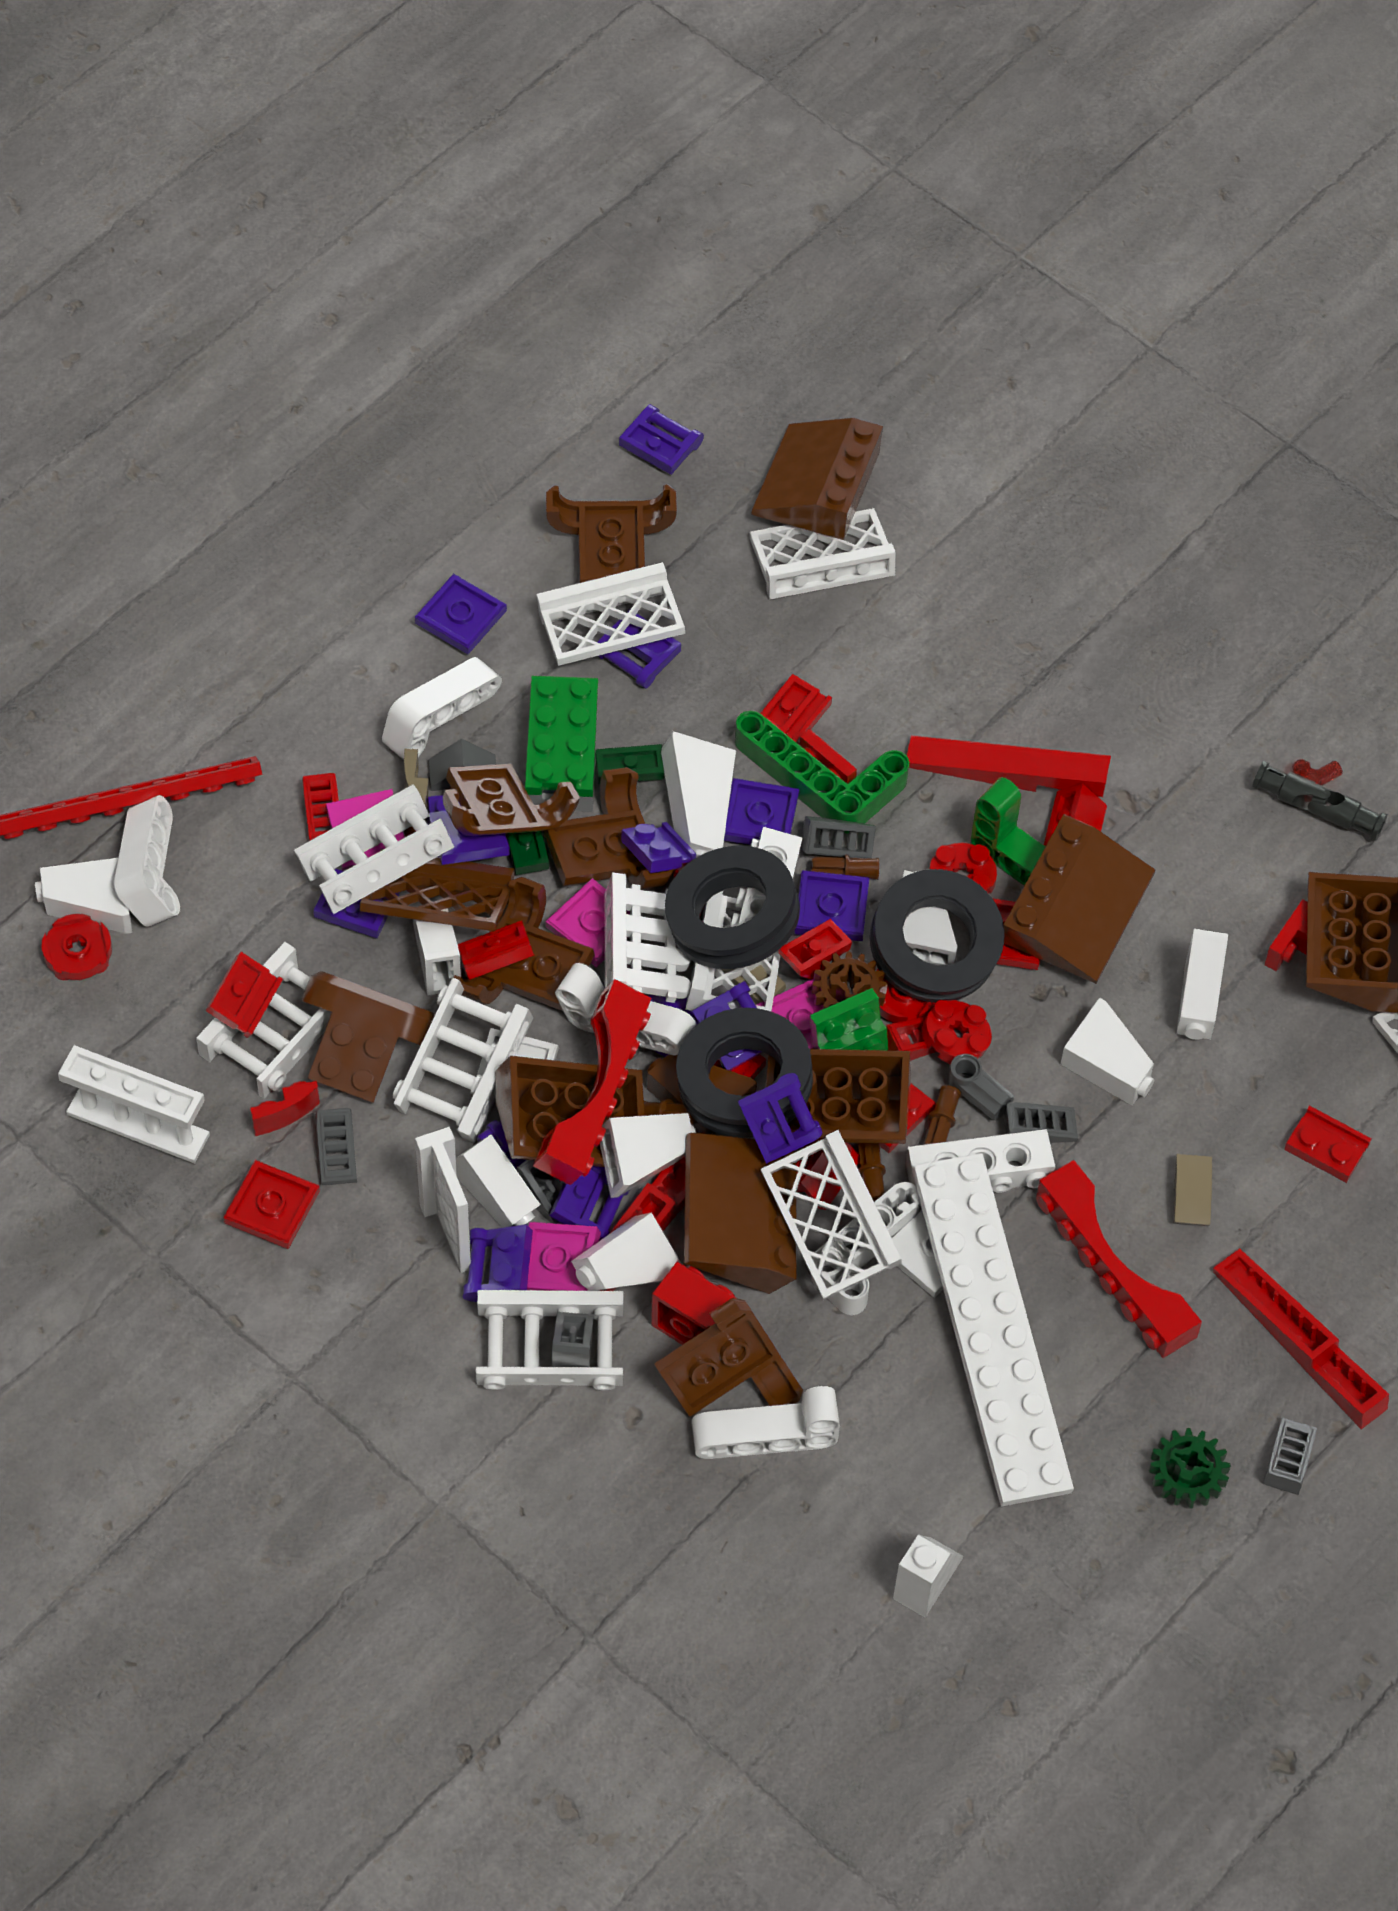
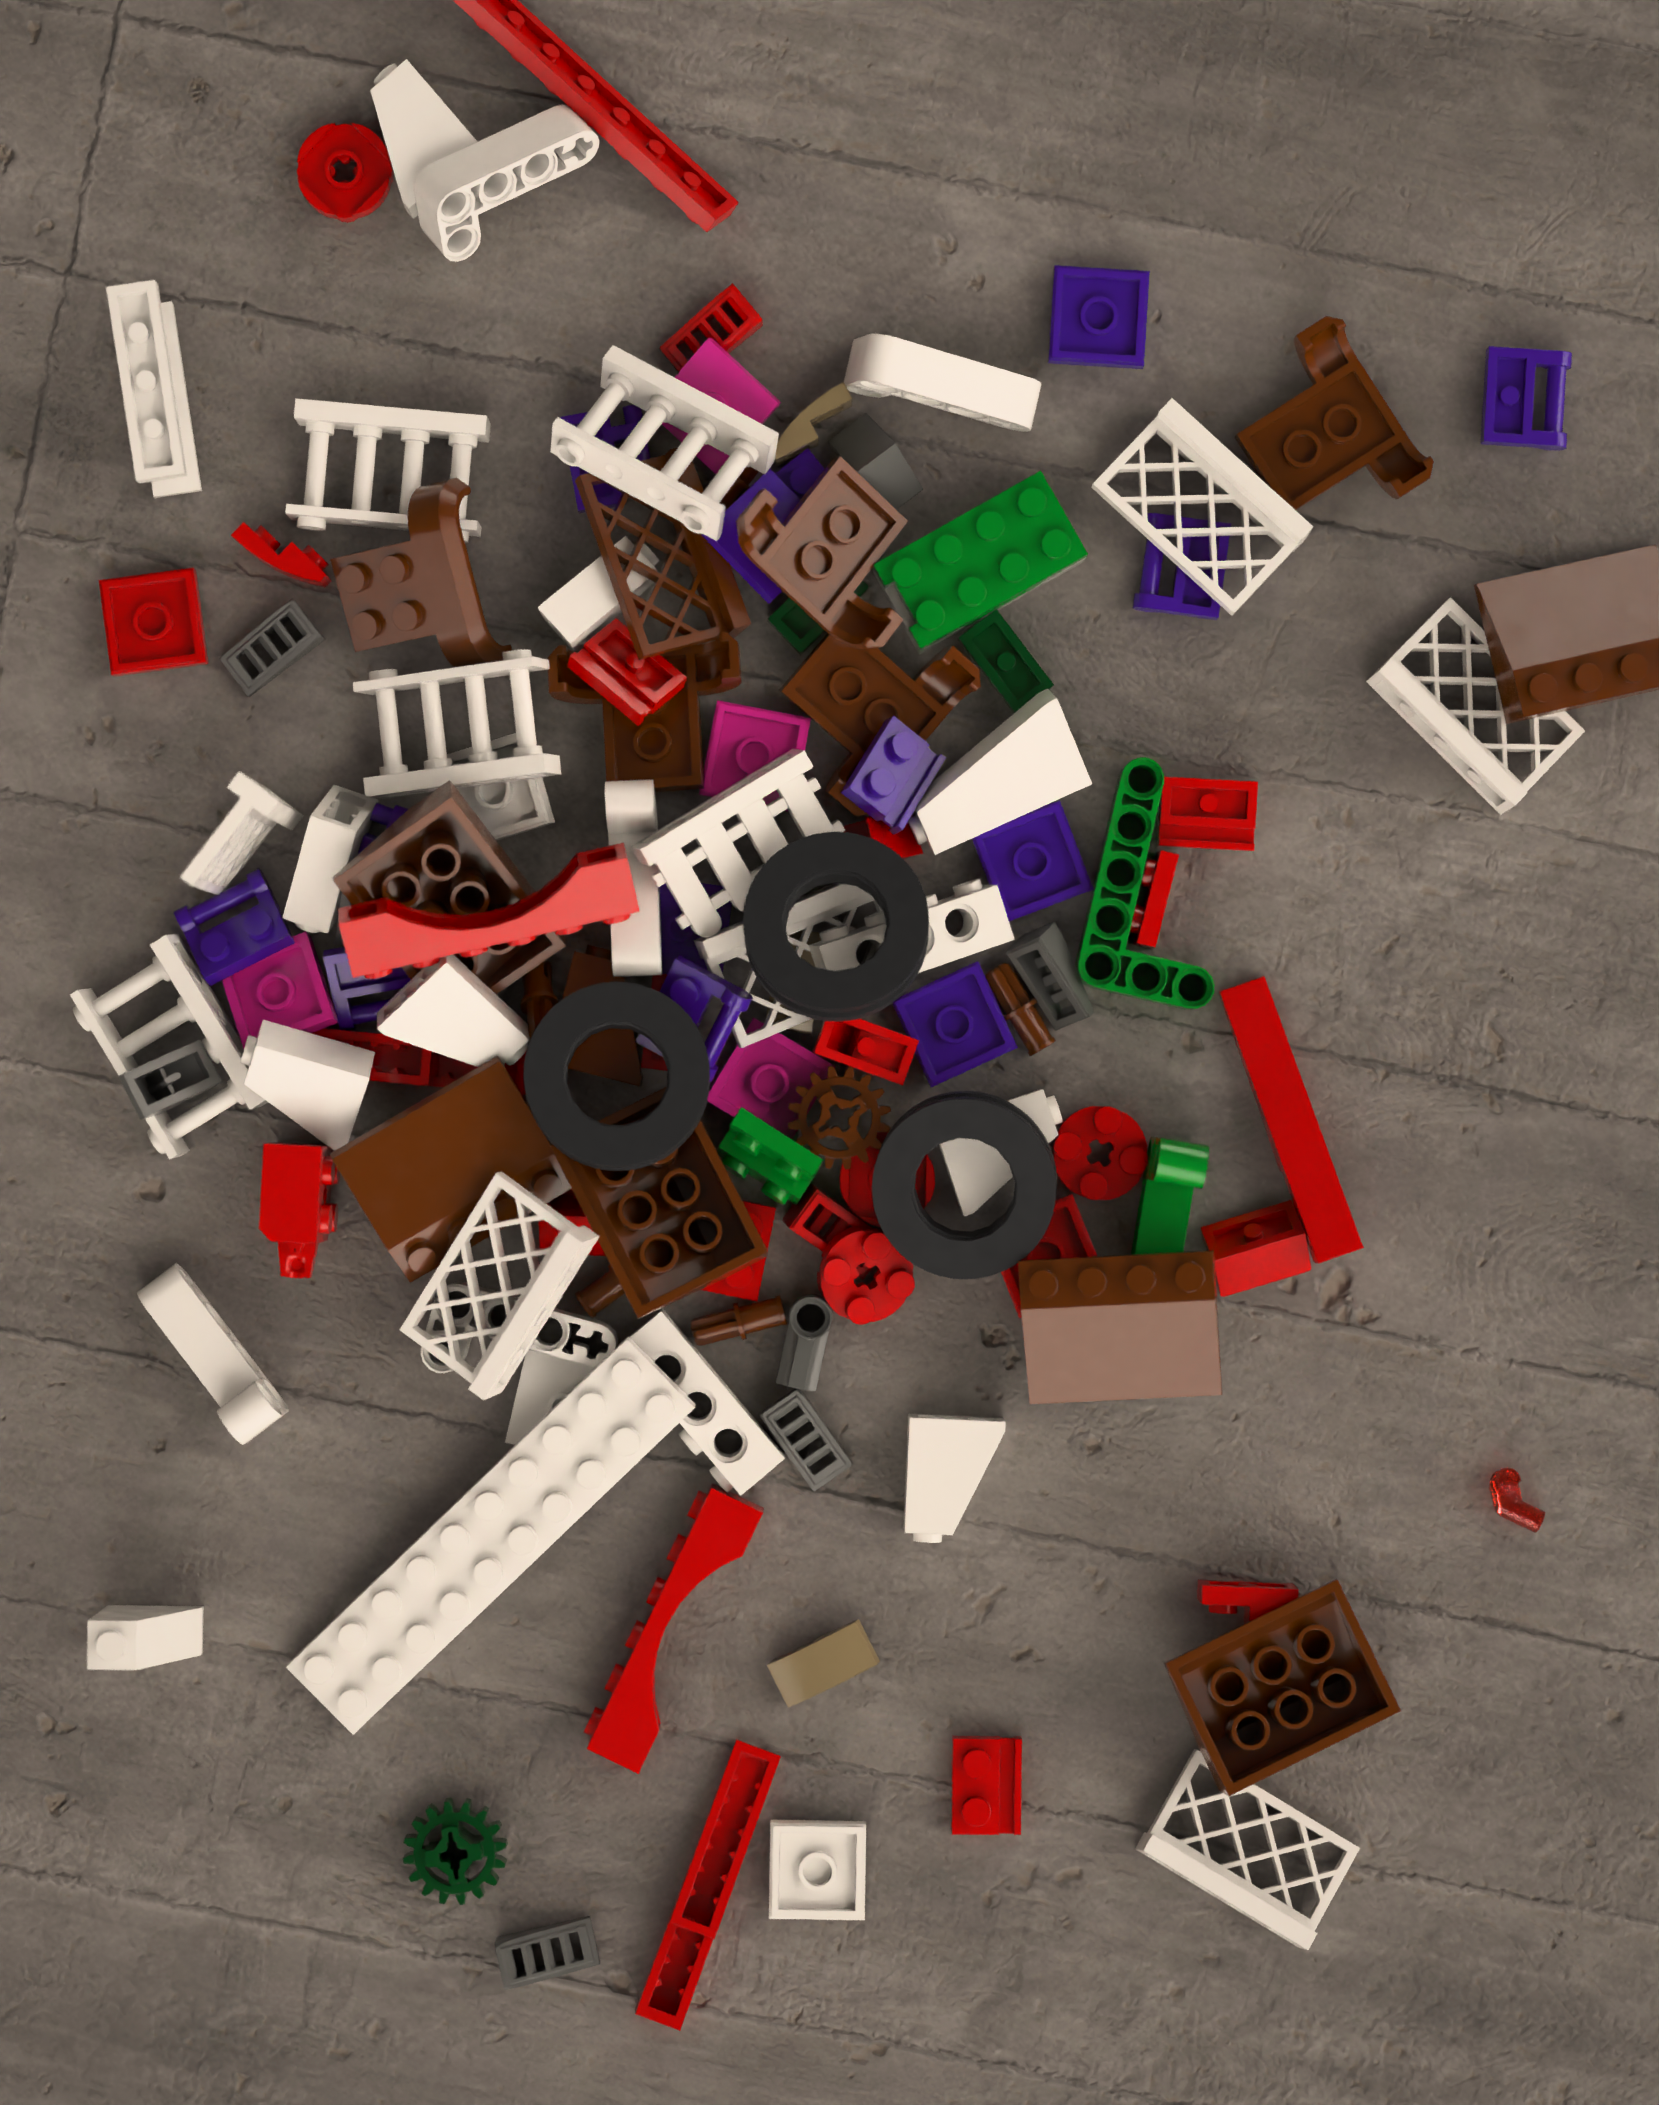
camera: 60 degrees right, 30 degrees up
red plate [205,952,283,1038] -> none
reddish brown piece [654,1298,803,1417] -> none
dark purple plate [738,1073,822,1164] -> none
white slope [1176,929,1228,1040] -> none
pearl dark grey piece [1252,761,1388,841] -> none
none -> white plate [769,1820,866,1920]

